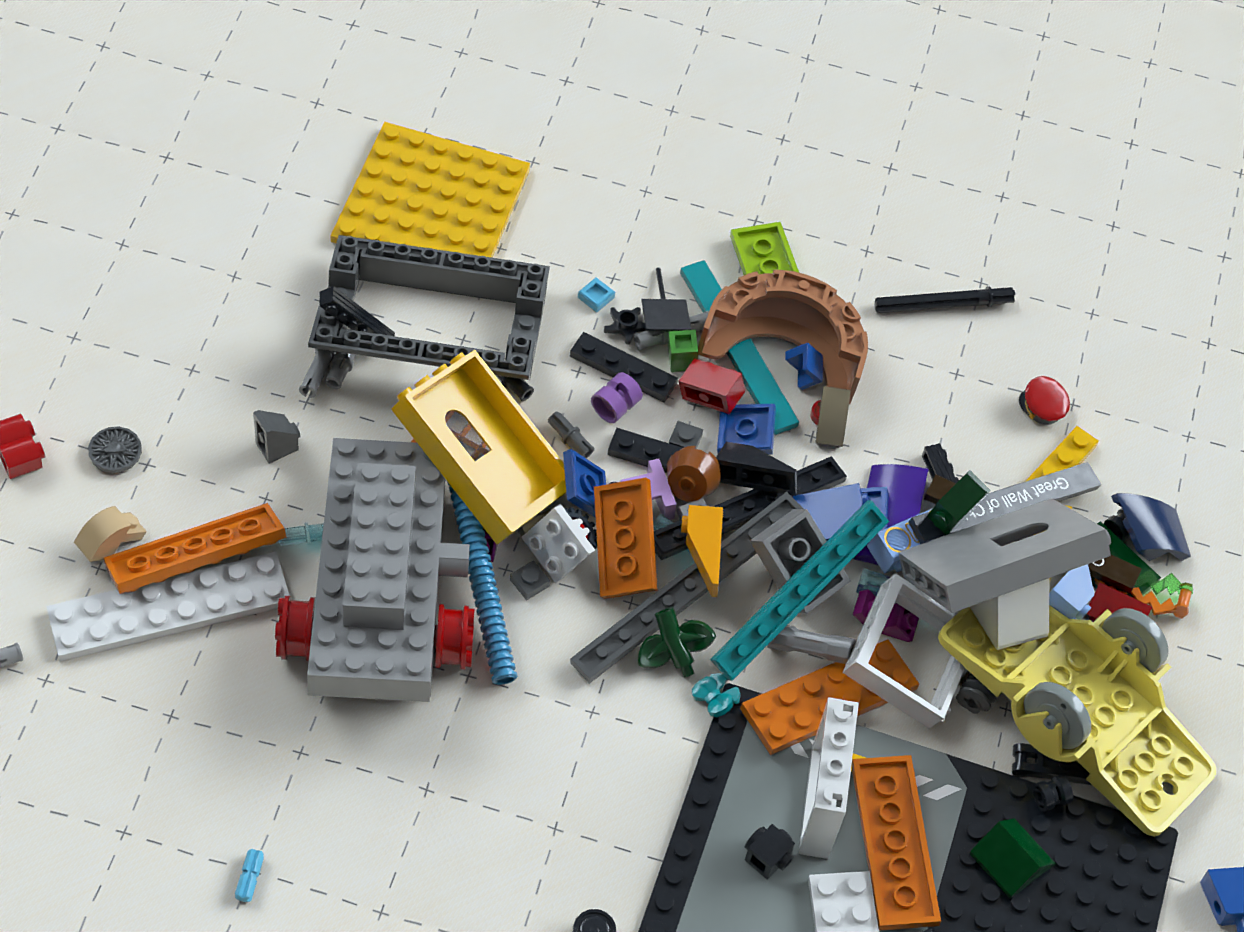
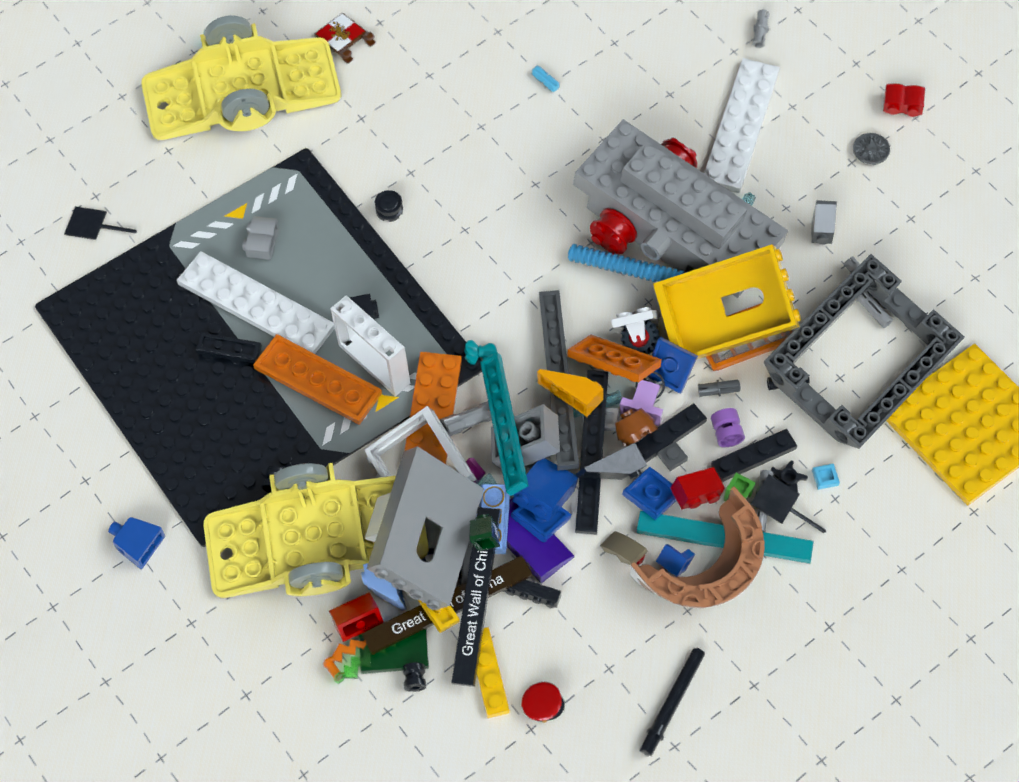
camera: 135 degrees right, 5 degrees up
tan brick [74,506,147,562] -> none
orange plate [103,503,287,594] -> none
black piece [319,286,395,336] -> none
dark grey plate [510,560,550,600] -> none
dark green plant [638,607,716,678] -> none
lime plate [730,222,799,275] -> none
dark green slope [969,818,1055,899] -> none
dark blue slope [1111,493,1191,561] -> none

